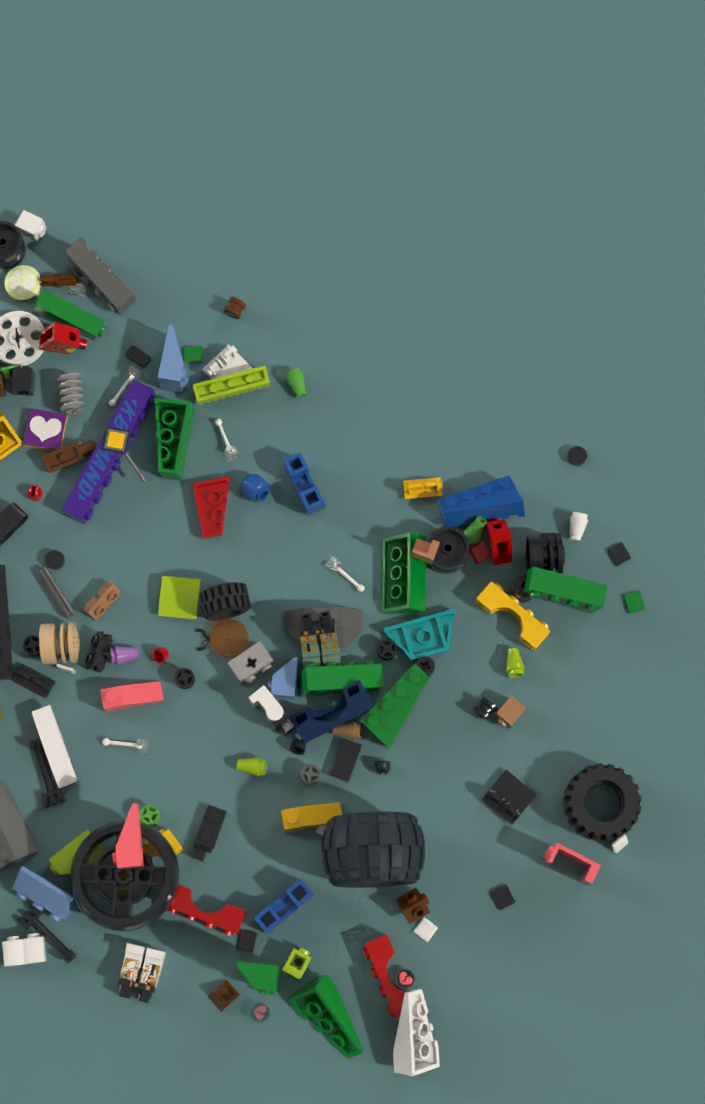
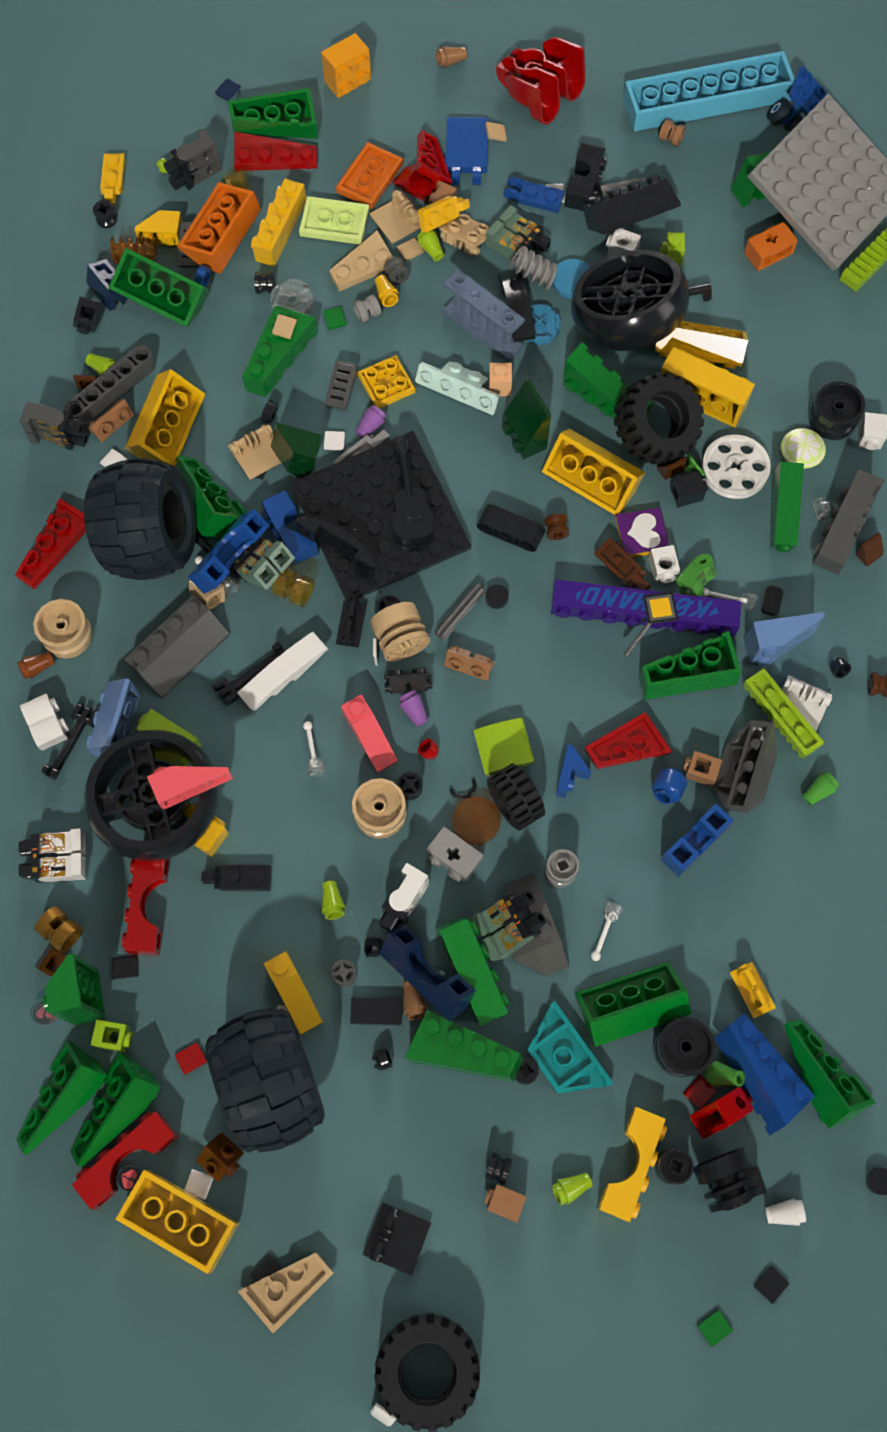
camera: 75 degrees right, 5 degrees down
red hinge [27,485,43,501] -> none
red torso [39,322,87,354] -> none
reddish brown axle [40,273,78,288] -> none
light grey piece [57,373,85,415] -> none
bright green wheel [140,805,160,826] -> none
green piece [184,346,203,362] -> none
clear hinge [215,419,240,462] -> none
blue arch [254,879,314,934] -> none
medium blue slope [268,658,298,699] -> none
black wheel [377,639,397,661] -> none
white wedge [393,989,440,1076] -> none
nougat panel [410,539,440,565] -> none
green wedge [524,567,607,613] -> none
coral panel [543,843,601,885] -> none
none -> pearl gold wheel [34,906,83,953]
none -> green wedge [70,1052,161,1167]
none -> yellow brick [115,1170,240,1274]
none -> red piece [174,1043,207,1075]
none -> tan wing [238,1252,334,1333]
none -> tan wheel [352,778,407,839]
none -> reddish brown wheel [545,514,569,540]
none -> light grey wheel [545,849,579,888]
none -> blue slope [556,744,591,798]
none -> white brick [648,545,680,584]
none -> bright green leg [676,554,717,597]
none -> medium nougat brick [682,751,722,788]
none -> dark grey wedge [713,720,777,813]
none -> green wedge [784,1019,876,1129]
none -> black hinge [830,658,851,678]
none -> reddish brown slope [856,533,884,566]

